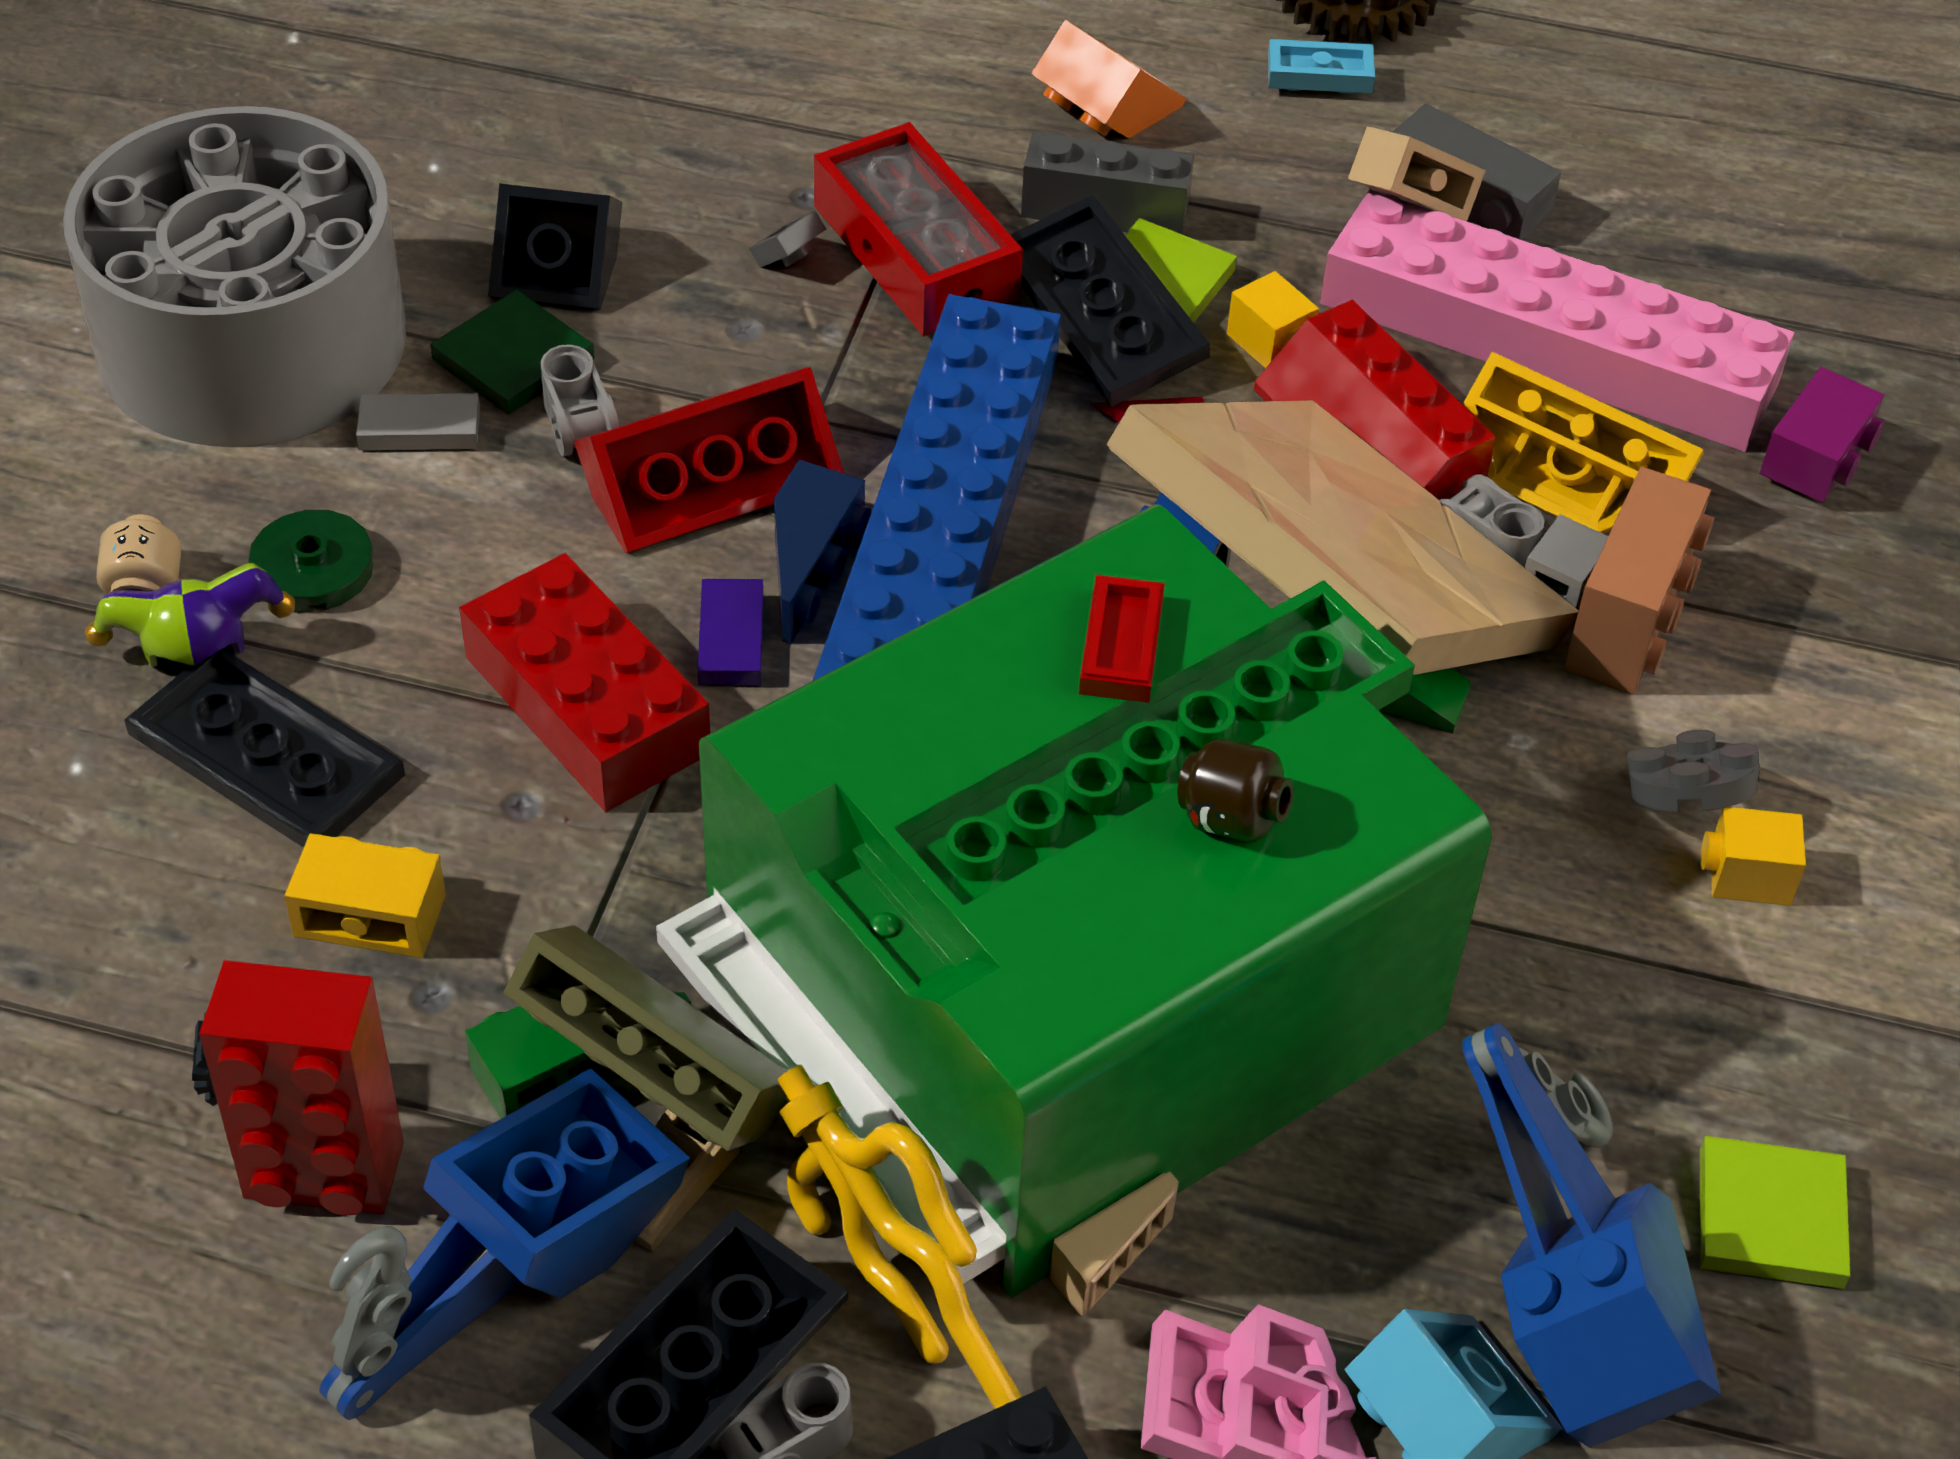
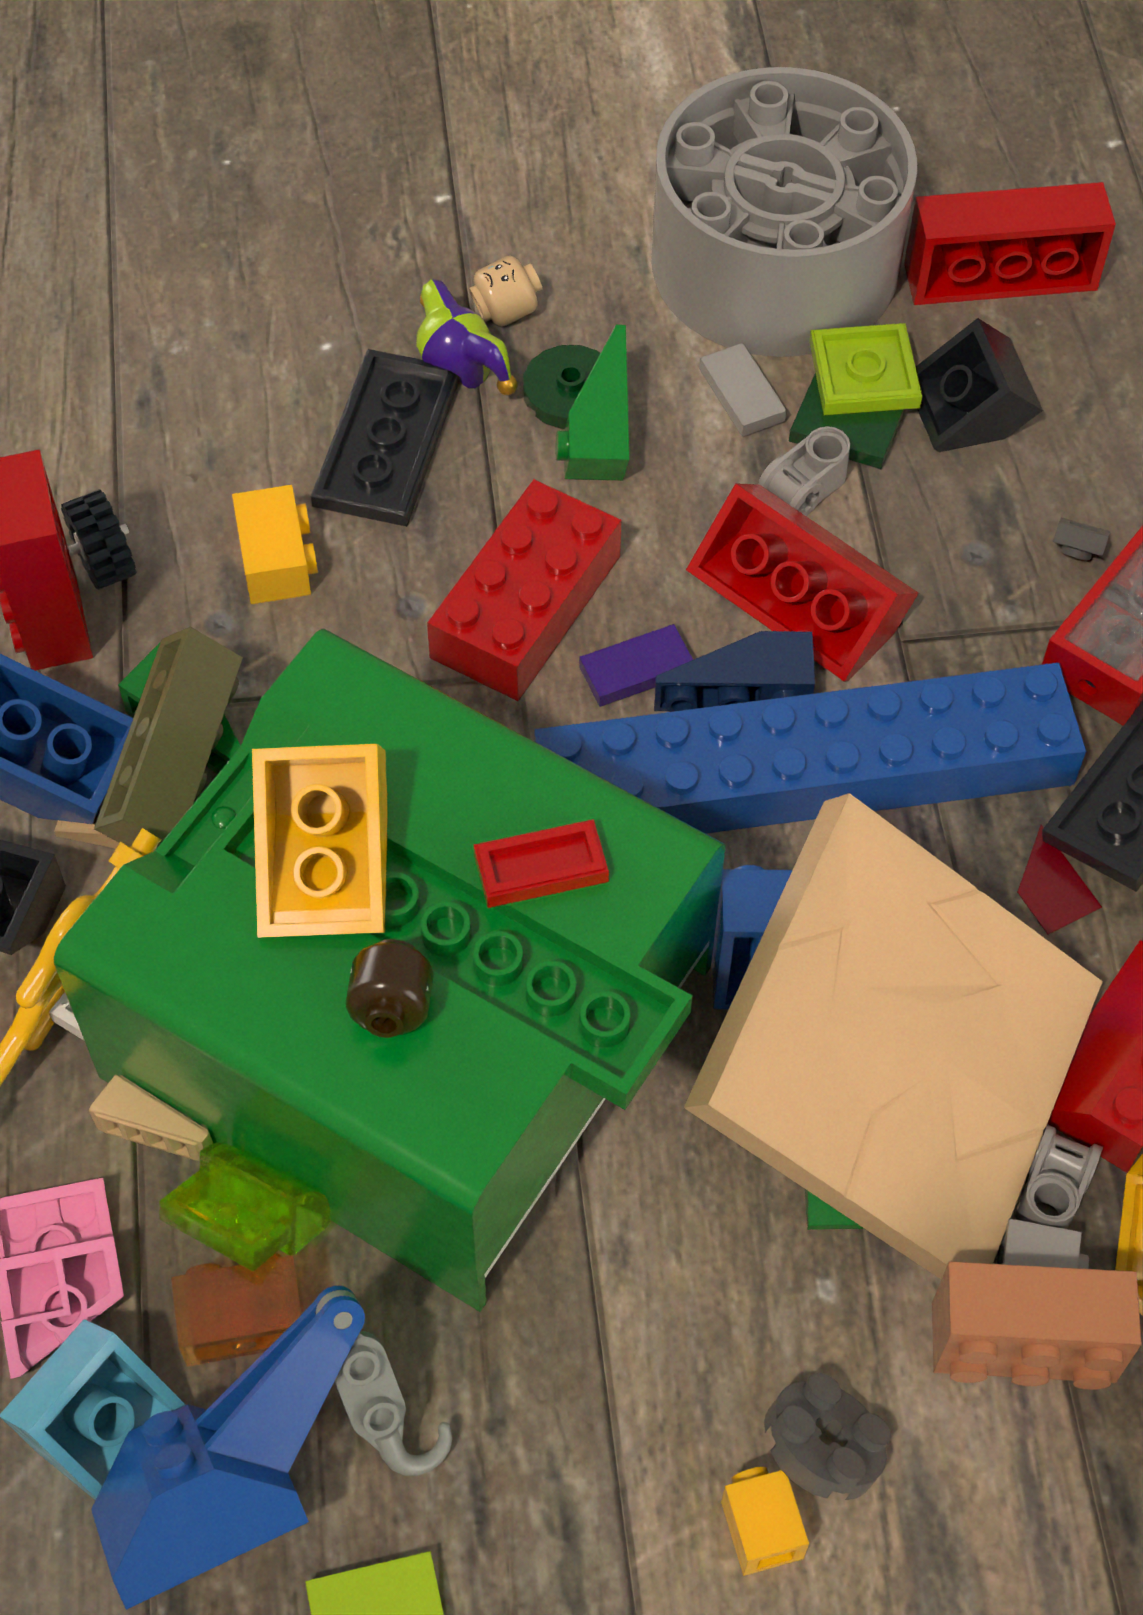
camera: 70 degrees right, 10 degrees up
none -> clear neon green brick [159,1142,330,1272]
none -> clear orange brick [171,1253,304,1367]
none -> yellow slope [252,744,387,938]
none -> green slope [555,324,629,481]
none -> lime tile [809,323,922,415]
none -> red brick [904,182,1116,305]

